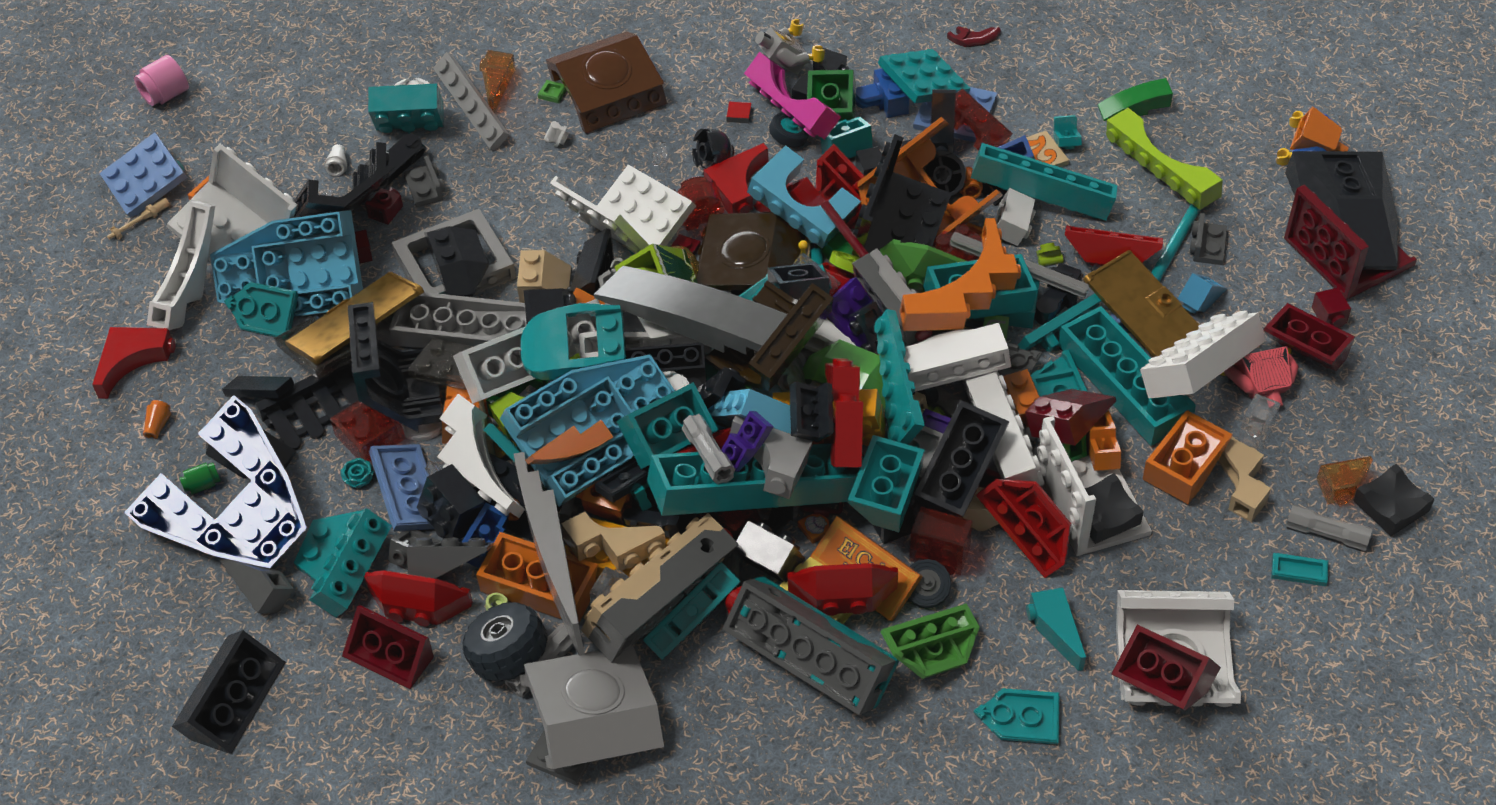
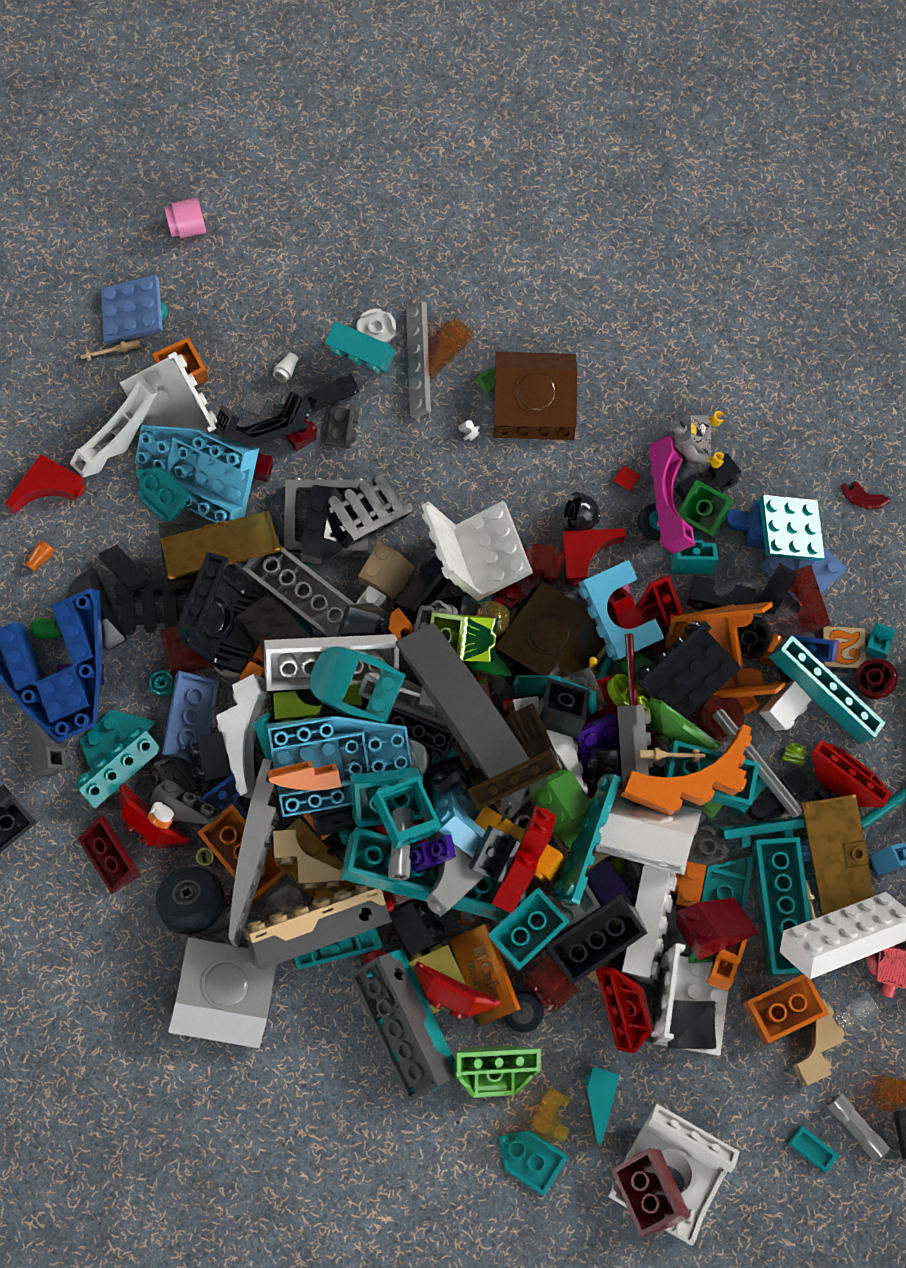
camera: 20 degrees right, 20 degrees up
none -> white piece [148,802,174,829]
none -> fence [326,474,414,549]
none -> teal window [373,776,441,849]
none -> clear yellow hips [531,1087,570,1142]
none -> tan piece [638,748,705,762]
none -> dark red cone [855,658,898,699]

